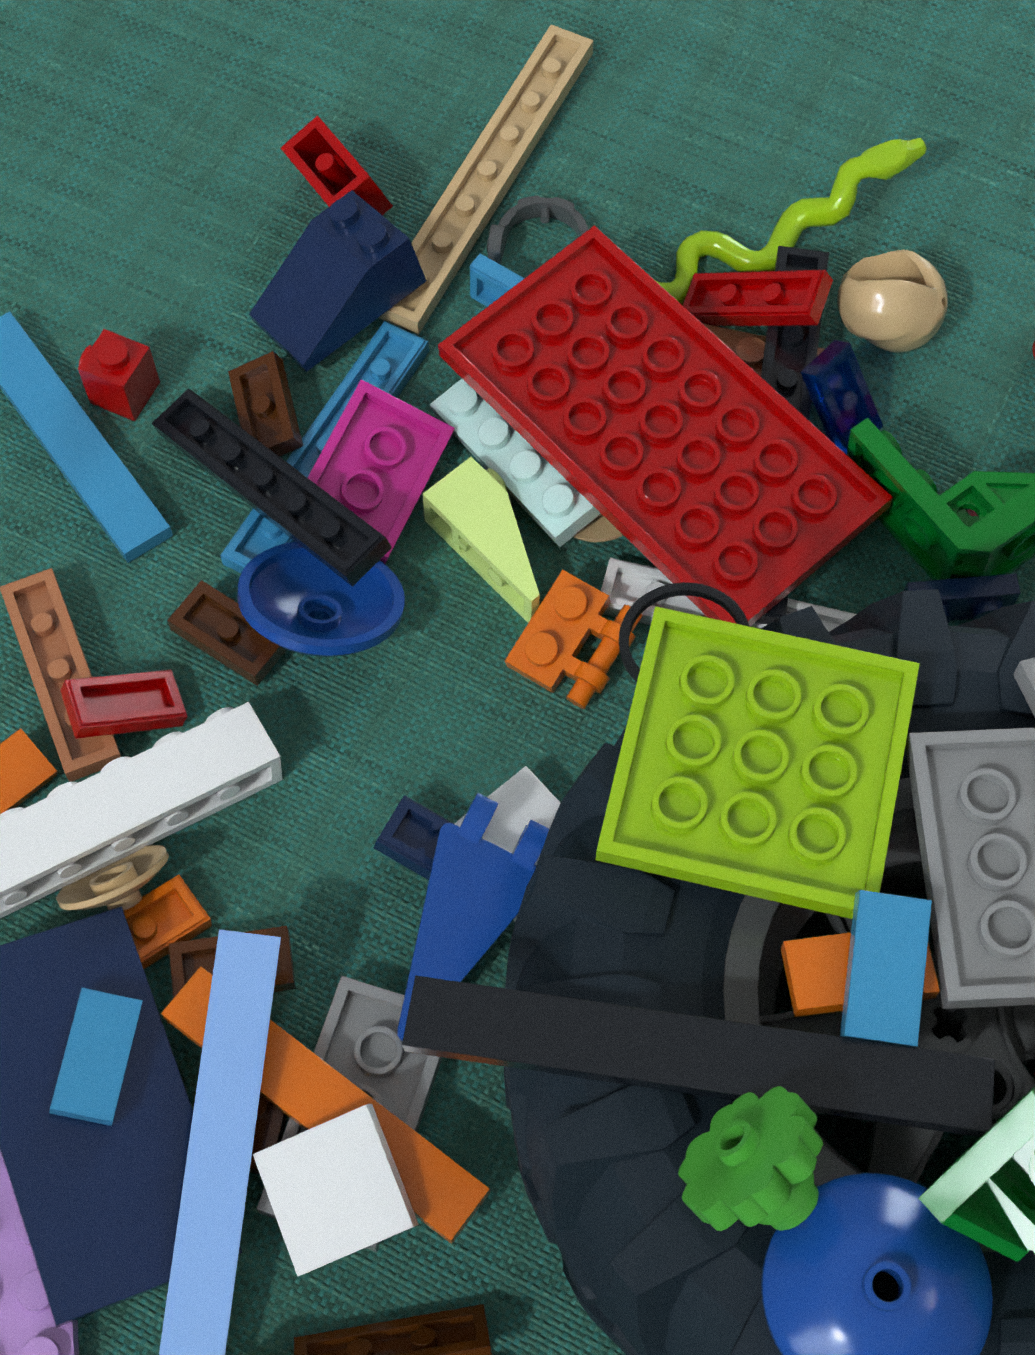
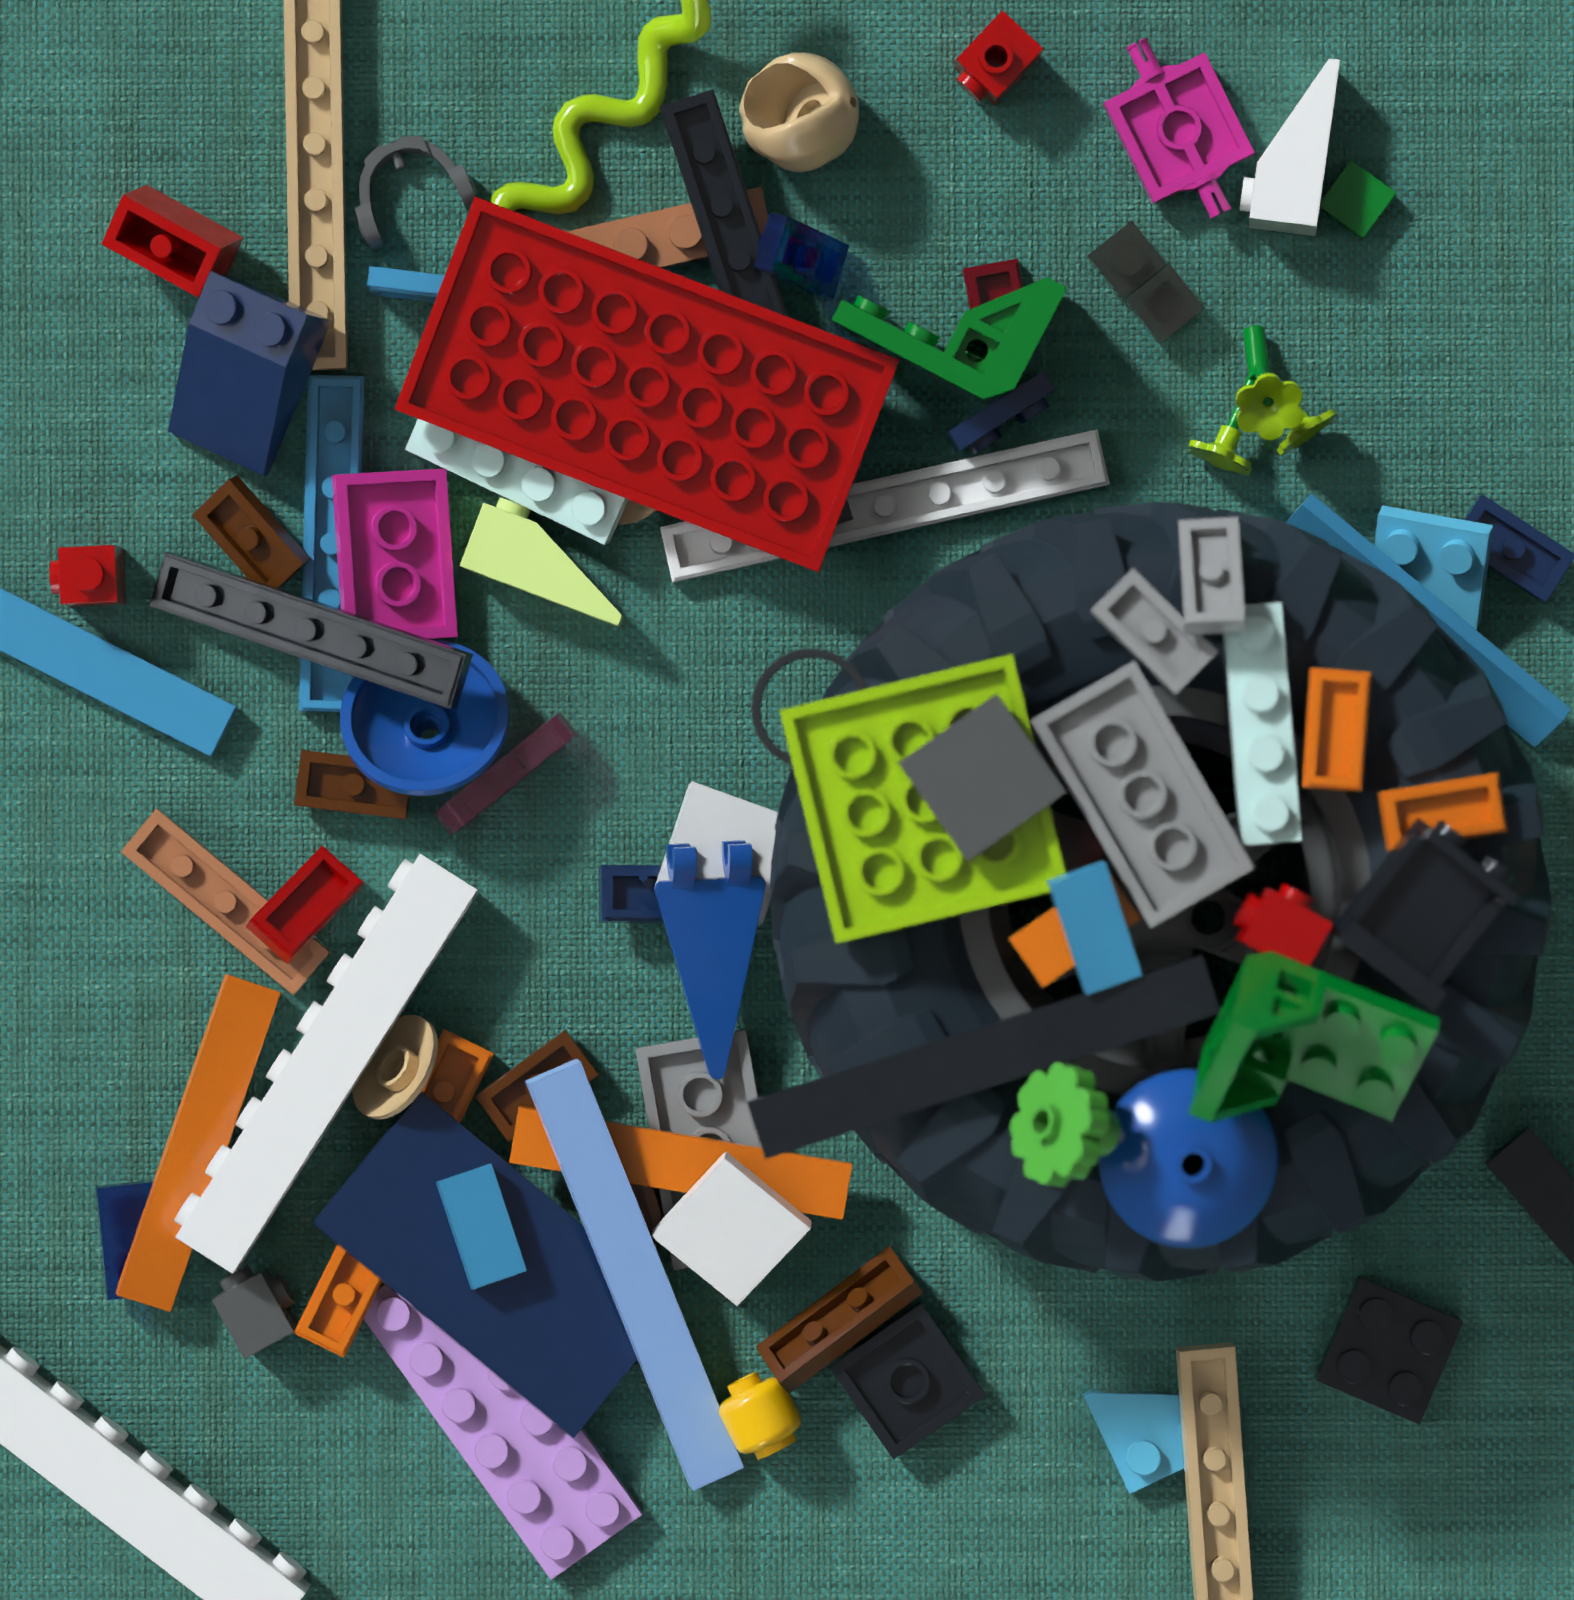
camera: 25 degrees left, 25 degrees up
orange plate [505,569,642,709] -> none
red tile [682,270,833,326] -> none
none -> clear pink beam [434,712,578,836]
none -> dark grey tile [898,694,1066,862]

